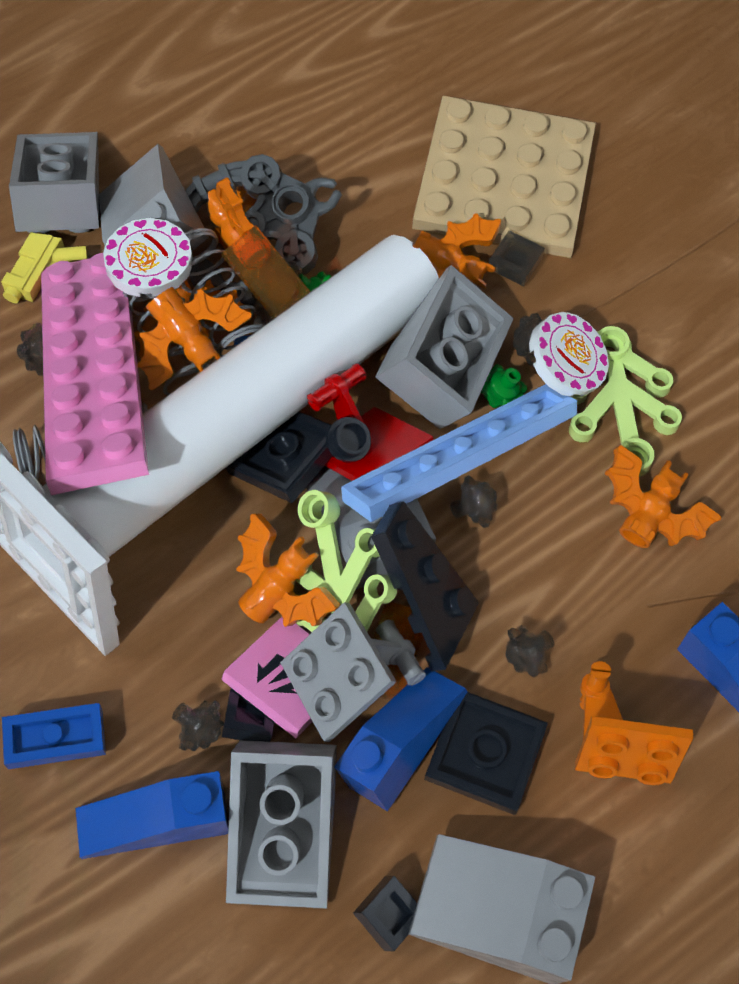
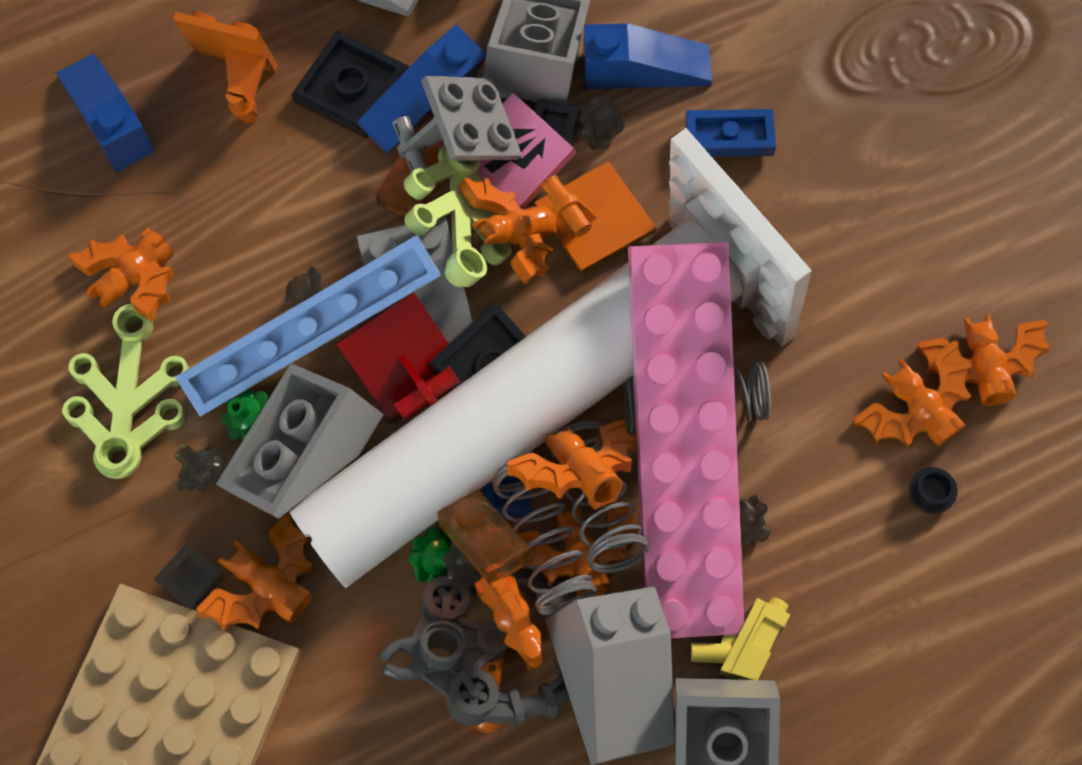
camera: 170 degrees left, 5 degrees up
white tile [103,218,193,297] -> none
black plate [326,417,371,463] -> none
black wing [371,501,479,672] -> none
clear smoke plant [505,625,554,678] -> none
white tile [529,312,609,397] -> none
none -> orange plate [534,161,657,274]

